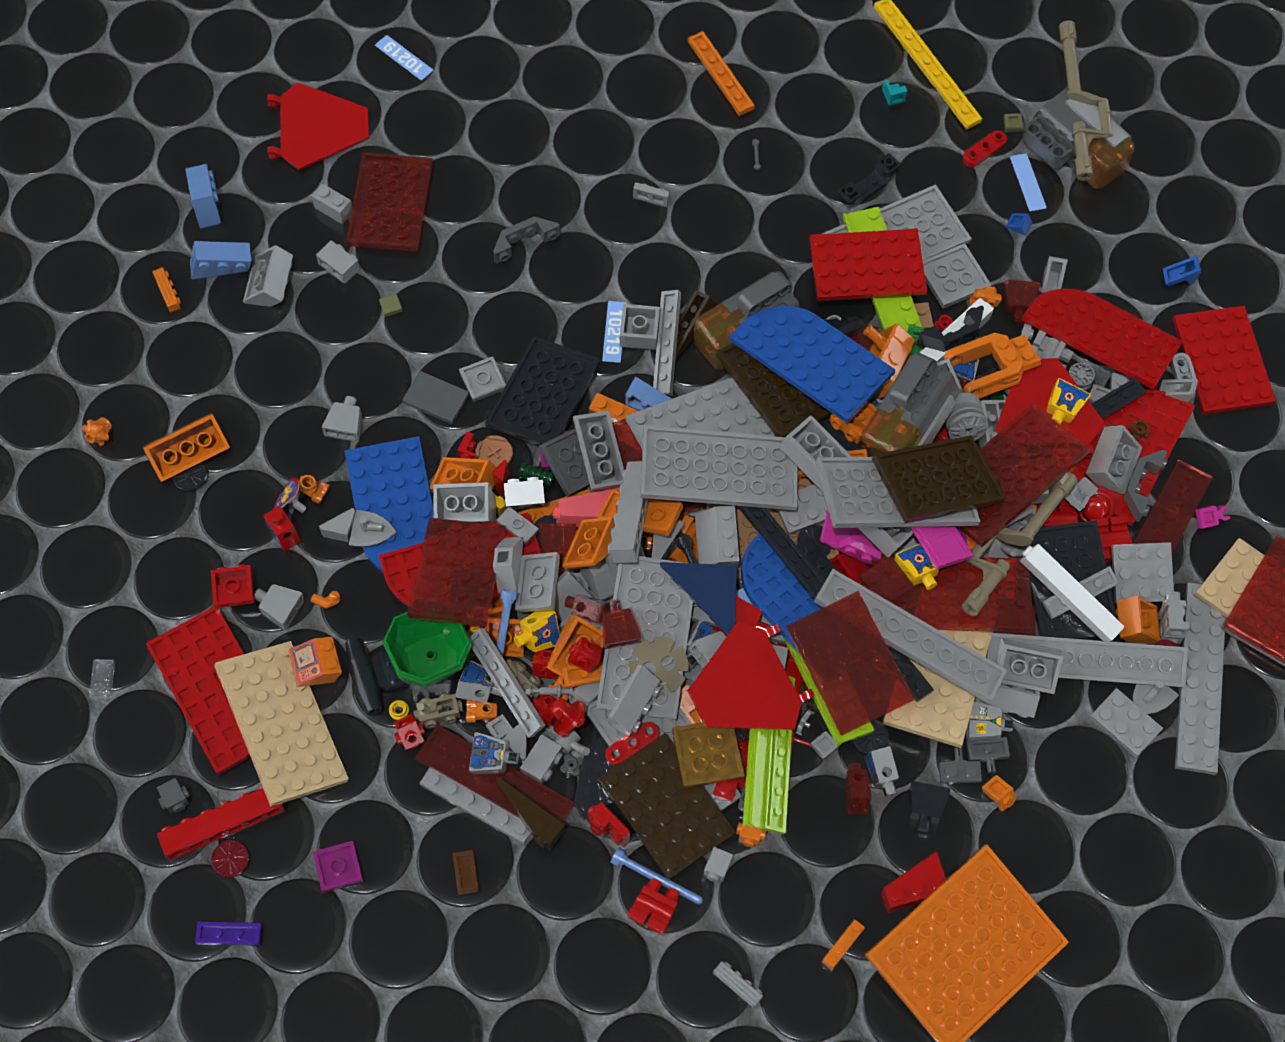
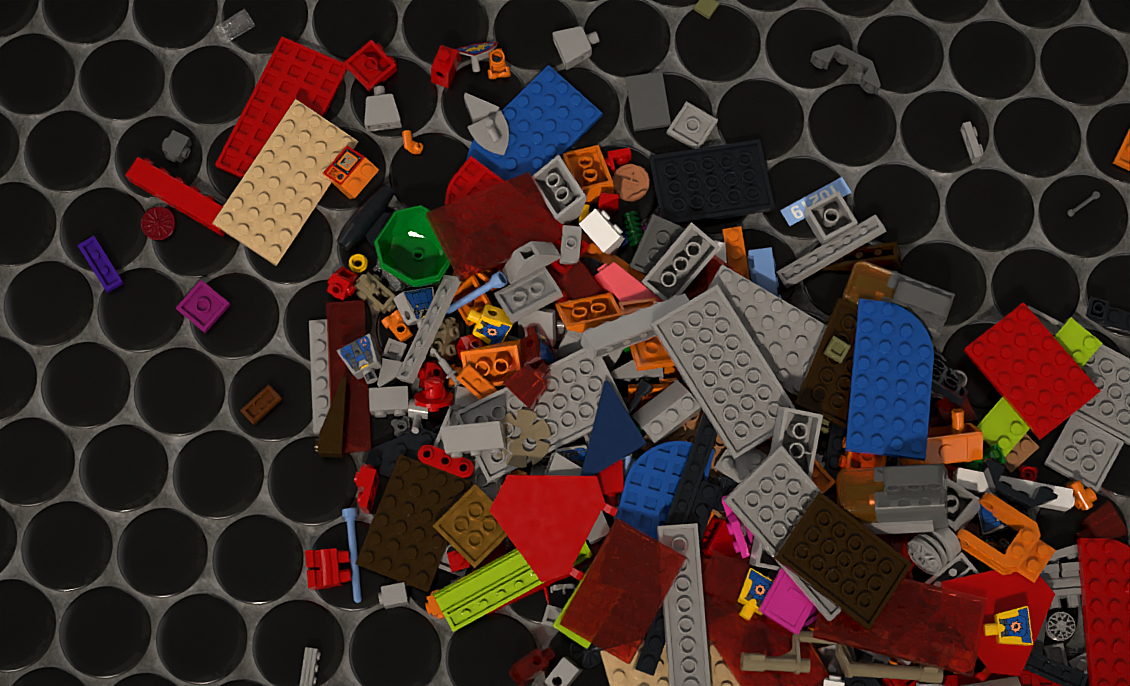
camera: 60 degrees right, 10 degrees up
red brick [569,637,602,673] -> none
none -> olive tile [823,336,850,363]

